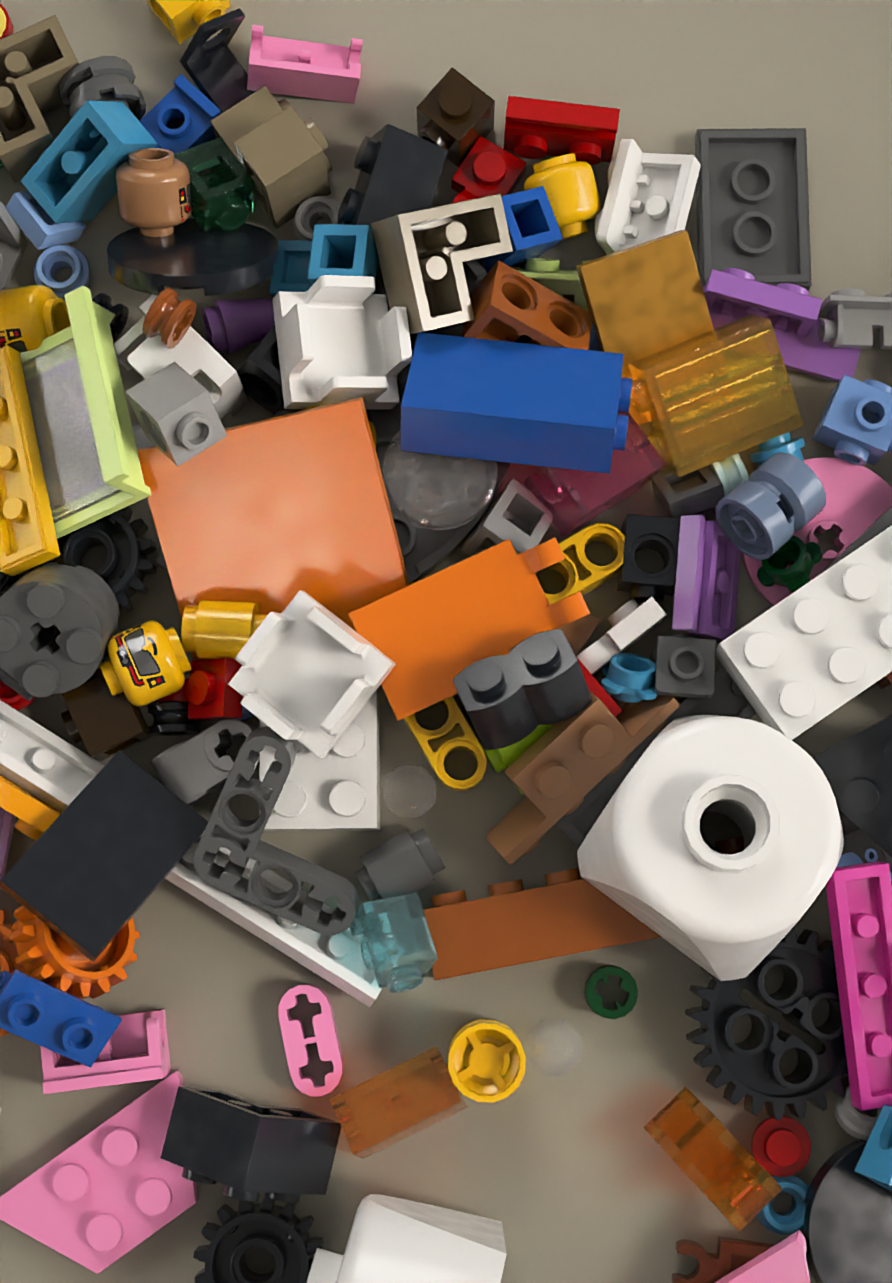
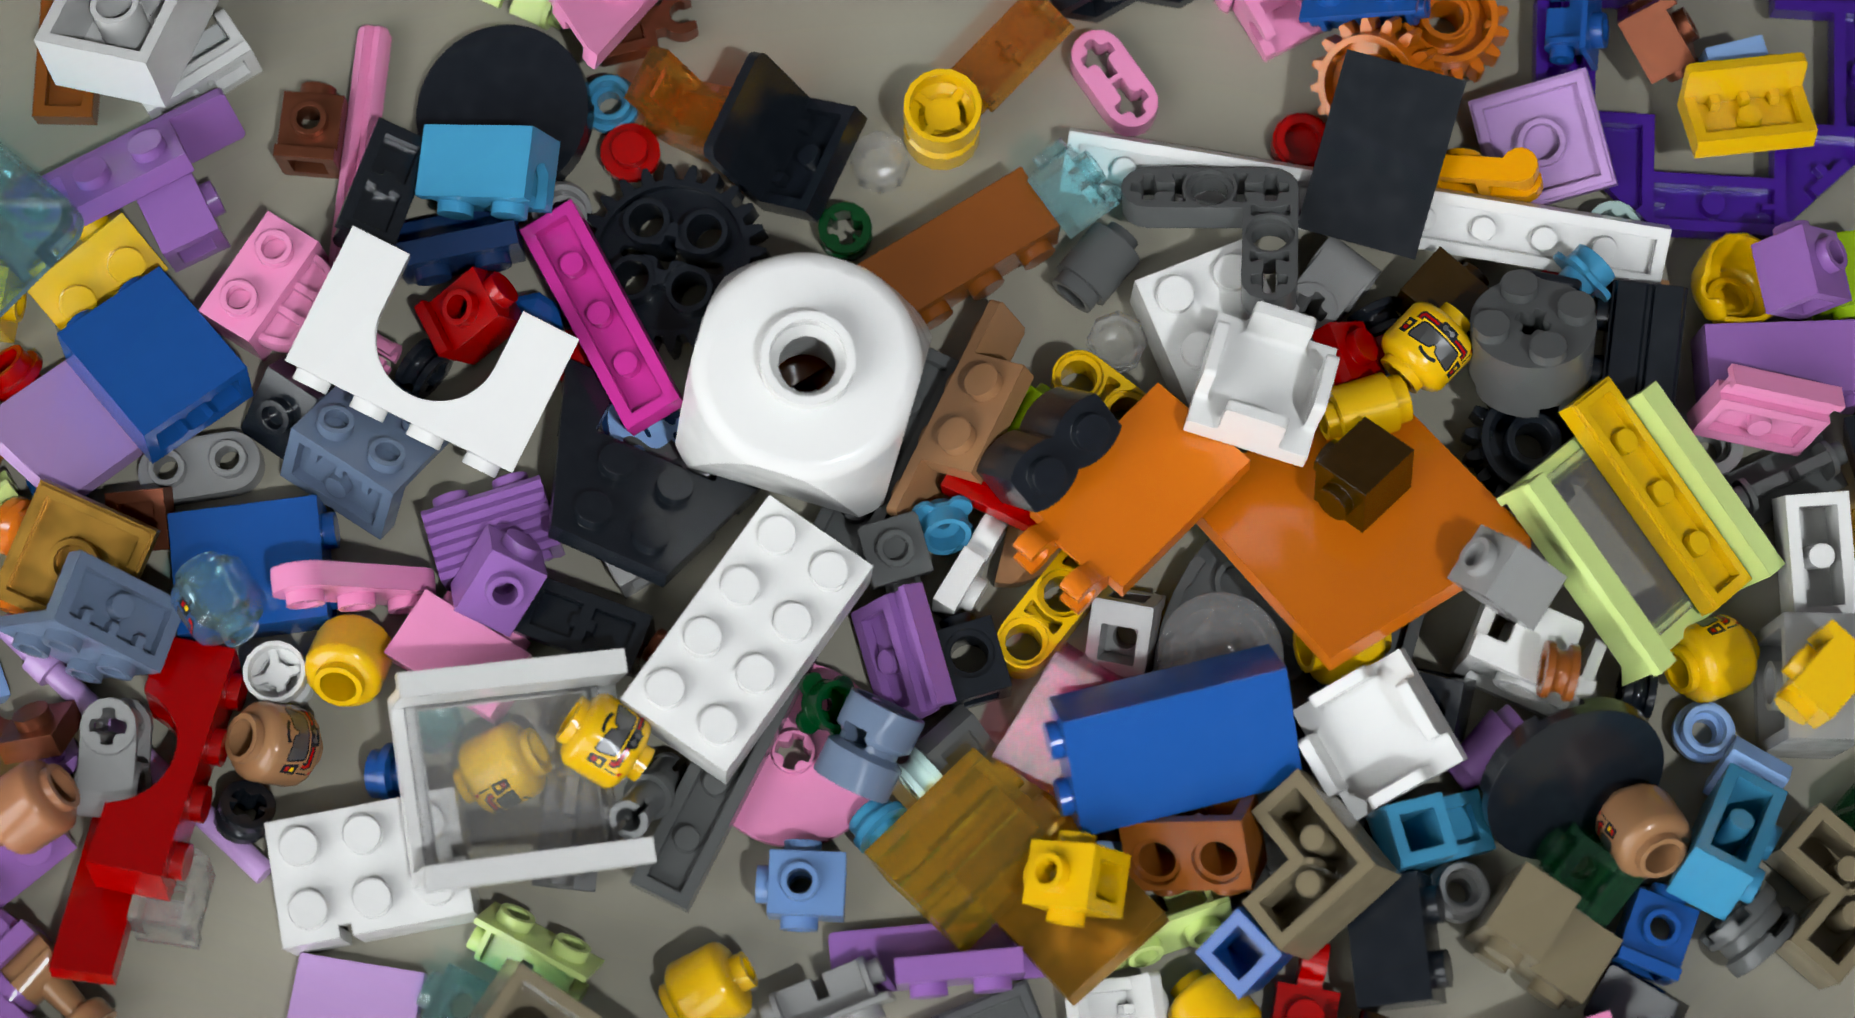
camera: 155 degrees right, 5 degrees down
none -> black bracket [703,52,868,223]
none -> yellow brick [1022,830,1131,927]
none -> red tile [1271,113,1326,167]
none -> dark brown brick [1314,417,1414,533]

